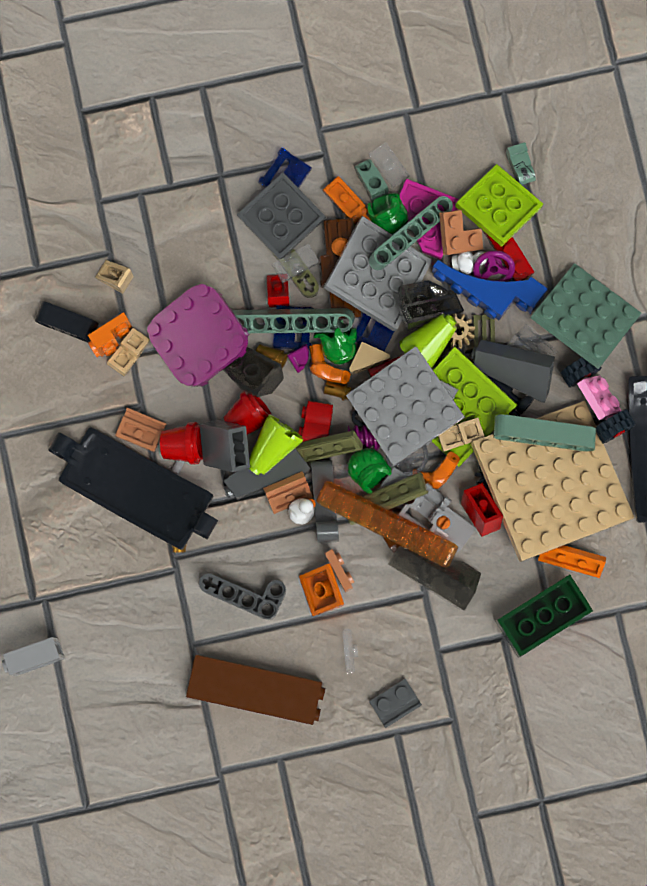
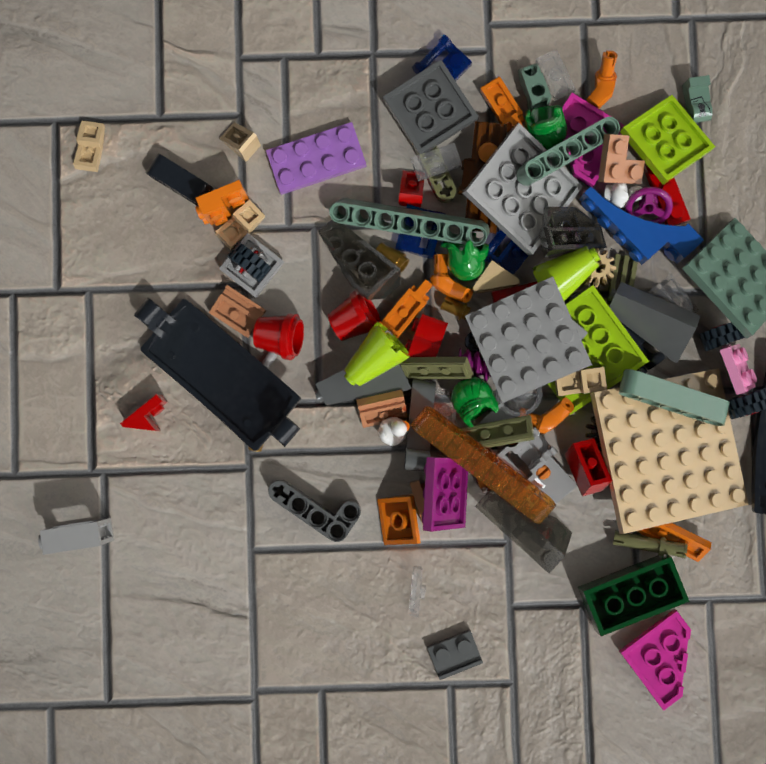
camera: 10 degrees right, 5 degrees up
magenta plate [147,284,249,387] -> none
reddish brown brick [186,655,326,725] -> none
dark grey brick [199,420,250,472] -> none
magenta tile [287,344,309,373] -> none
none -> red slope [120,394,167,431]
none -> light grey plate [219,233,284,298]
none -> medium lavender plate [266,122,367,195]
none -> orange hinge [381,279,432,338]
none -> magenta plate [422,457,469,532]
none -> orange arm [587,50,618,109]
none -> olive pin [613,530,687,559]
none -> dark pink plate [619,609,691,711]

